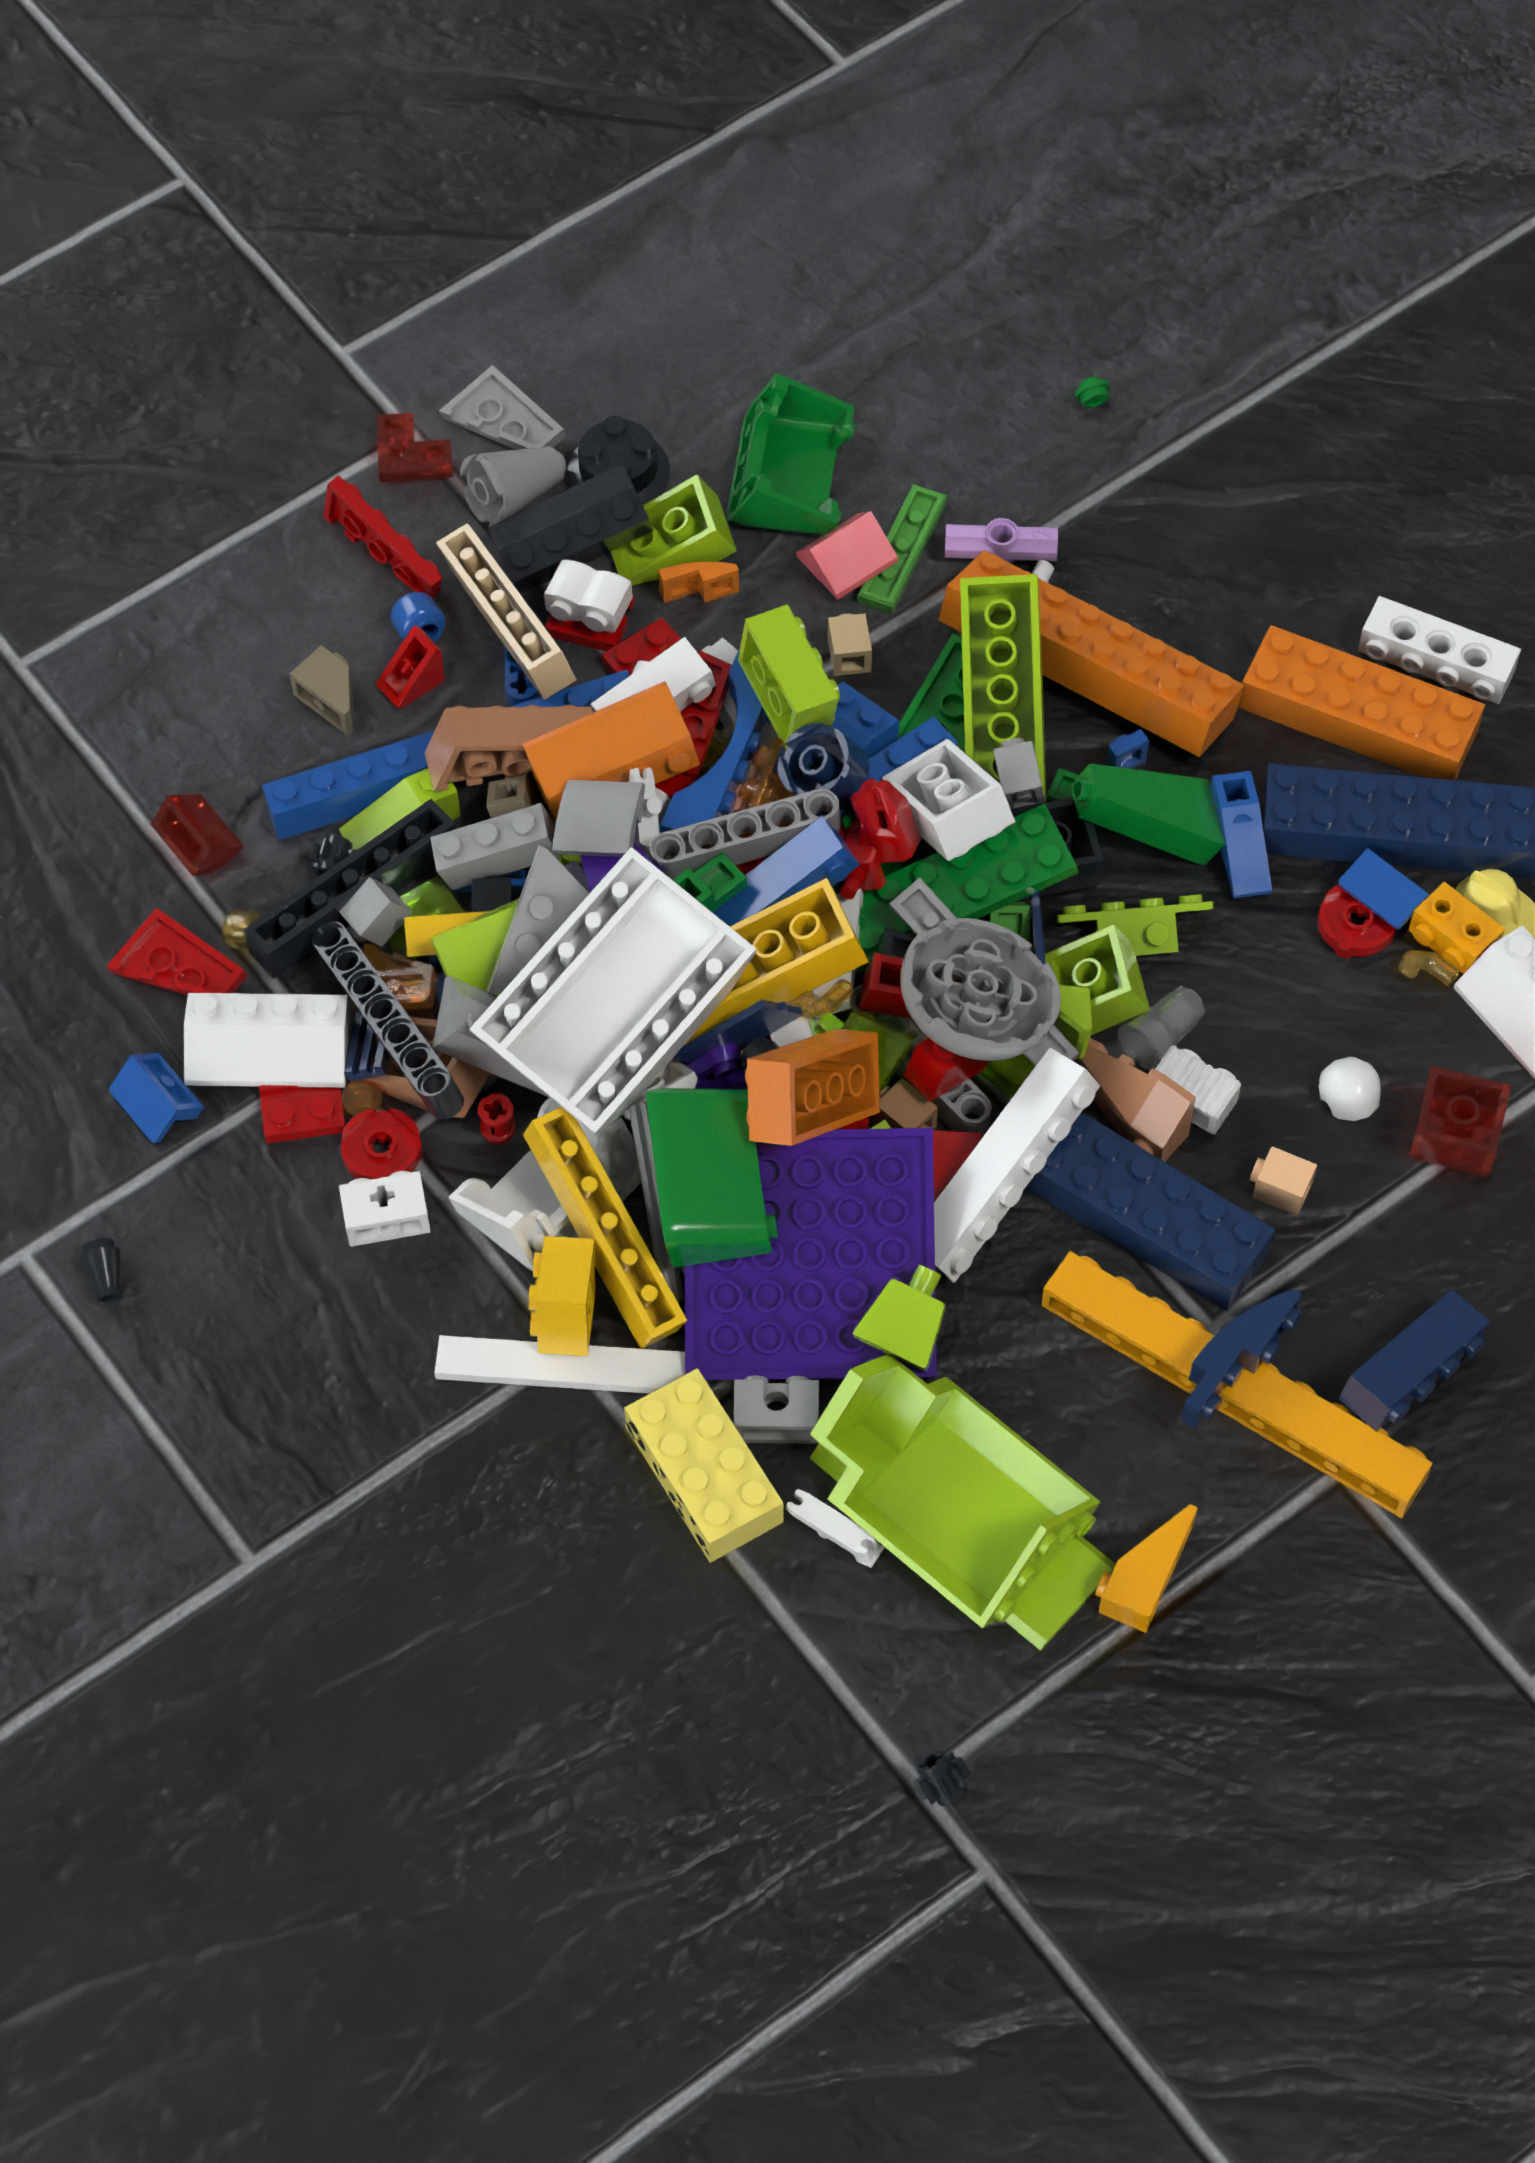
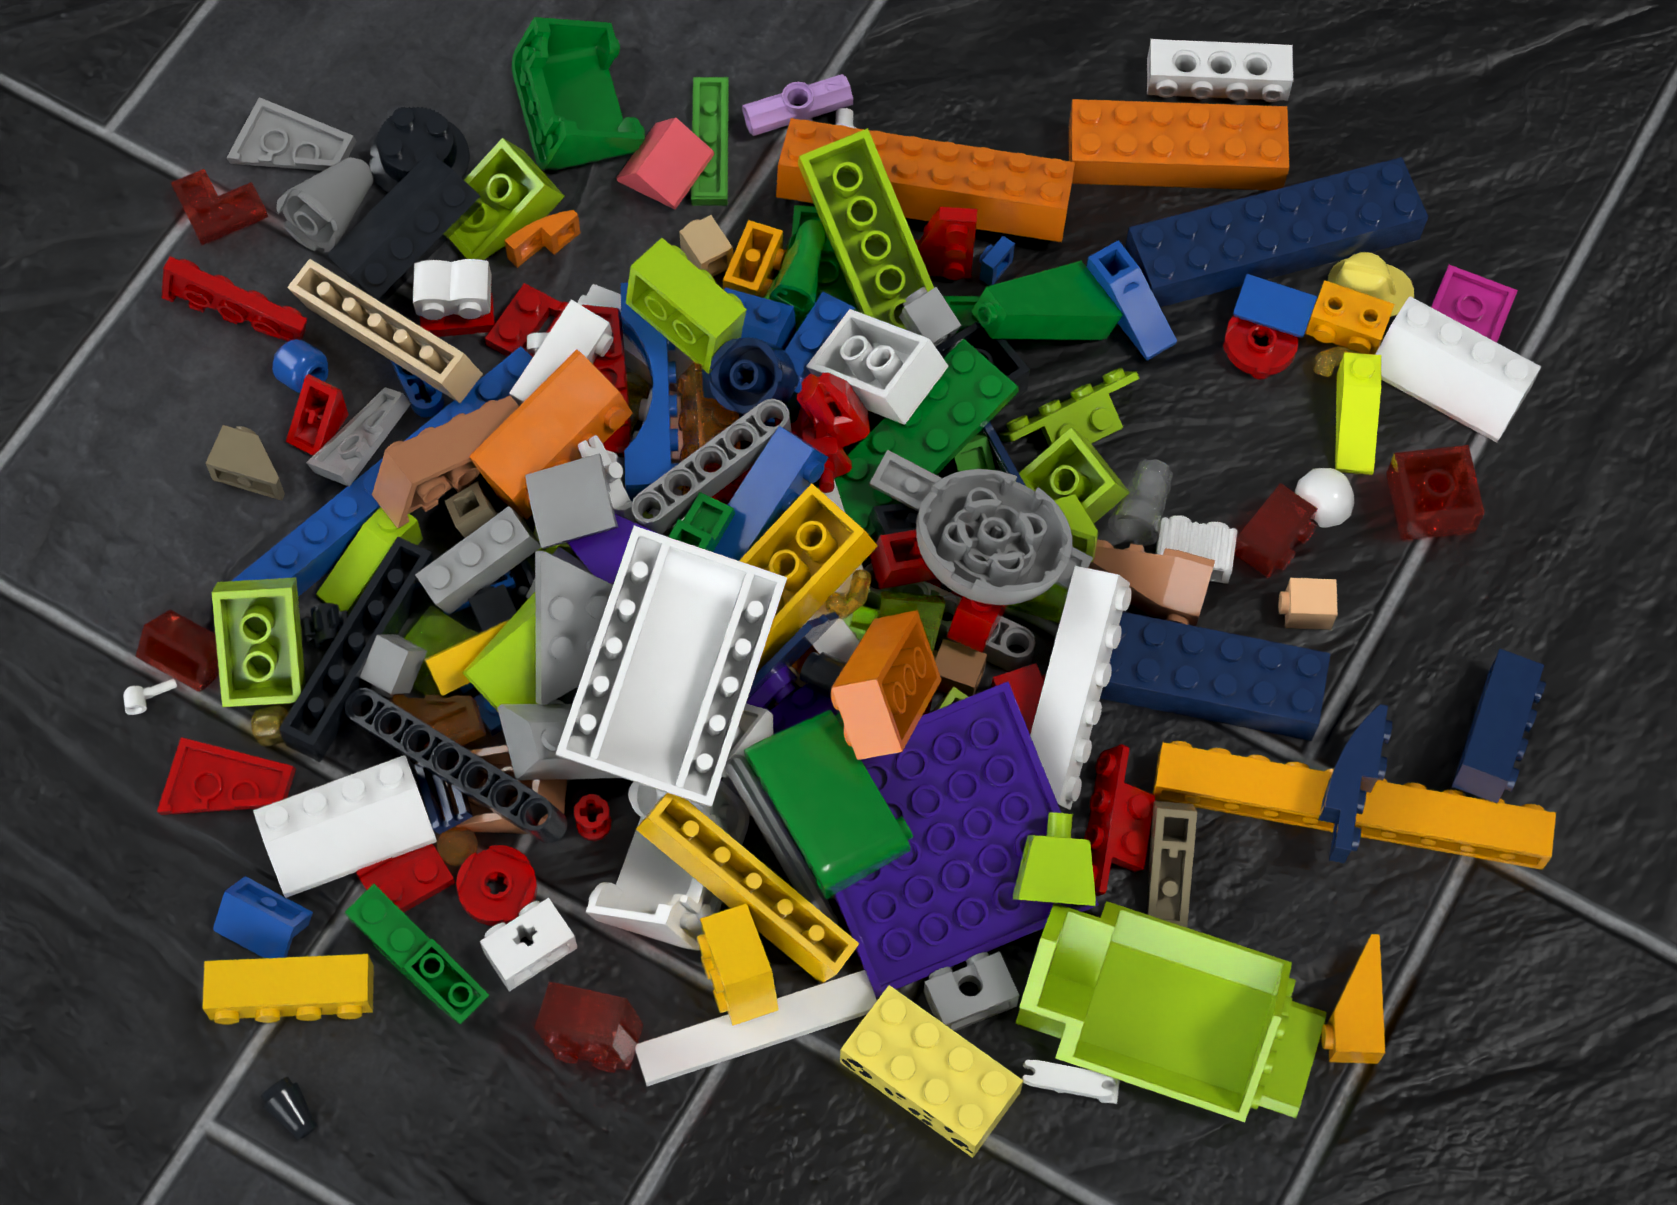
camera: 25 degrees left, 5 degrees up
none -> white hand [123,678,177,715]
none -> yellow brick [203,954,374,1025]
none -> lime brick [212,577,306,707]
none -> light grey wing [306,387,411,487]
none -> green slope [344,884,489,1025]
none -> clear red brick [534,981,644,1072]
none -> light orange brick [723,220,786,298]
none -> green piece [763,220,827,324]
none -> red wing [915,207,977,280]
none -> red bracket [1084,744,1155,897]
none -> dark tan slope [1147,801,1197,928]
none -> clear red brick [1234,483,1318,578]
none -> neon yellow slope [1335,352,1381,475]

